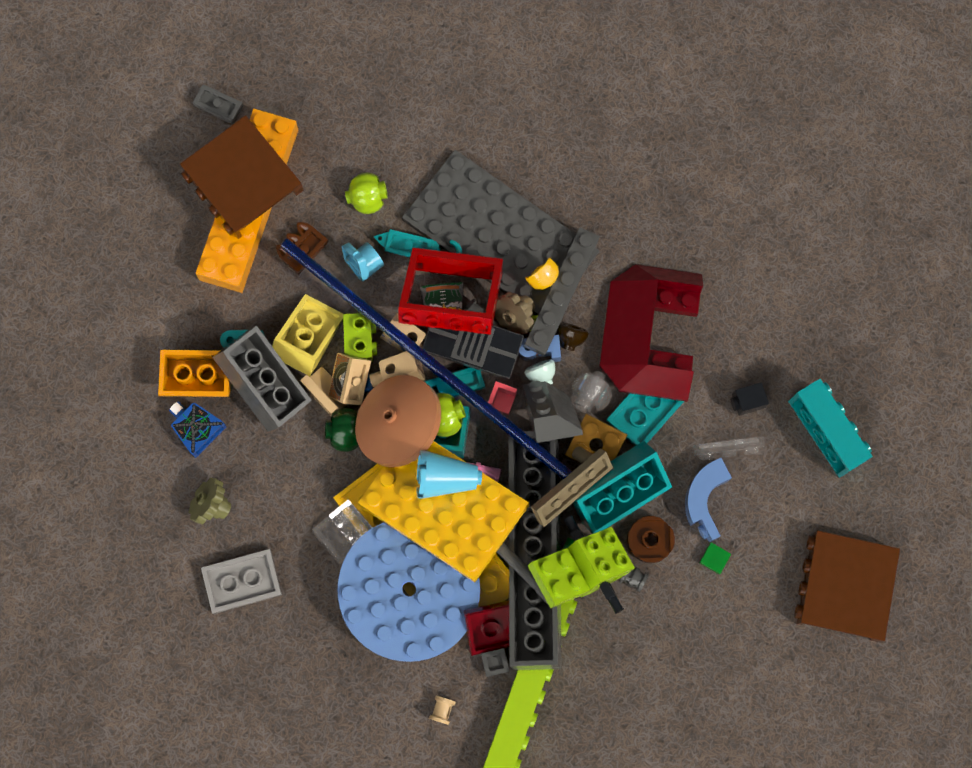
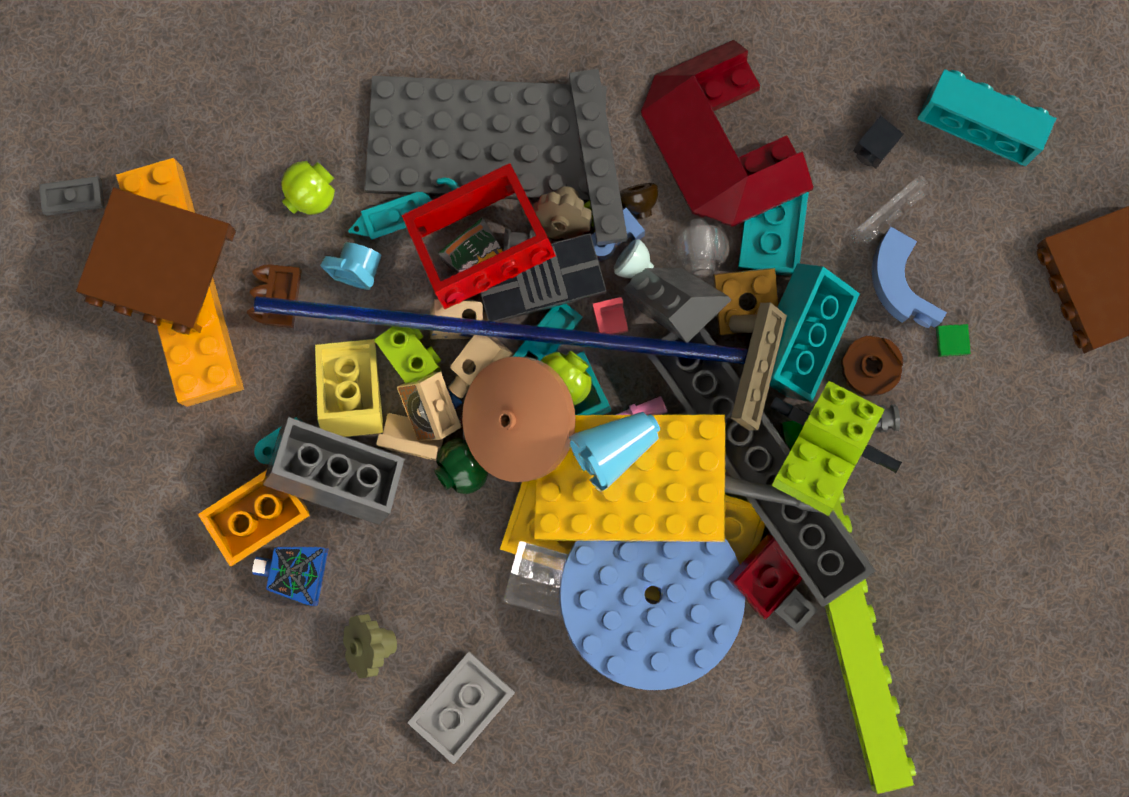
camera: 25 degrees left, 5 degrees up
tan bush [429,696,456,725] -> none
yellow hair [526,258,559,290] -> none

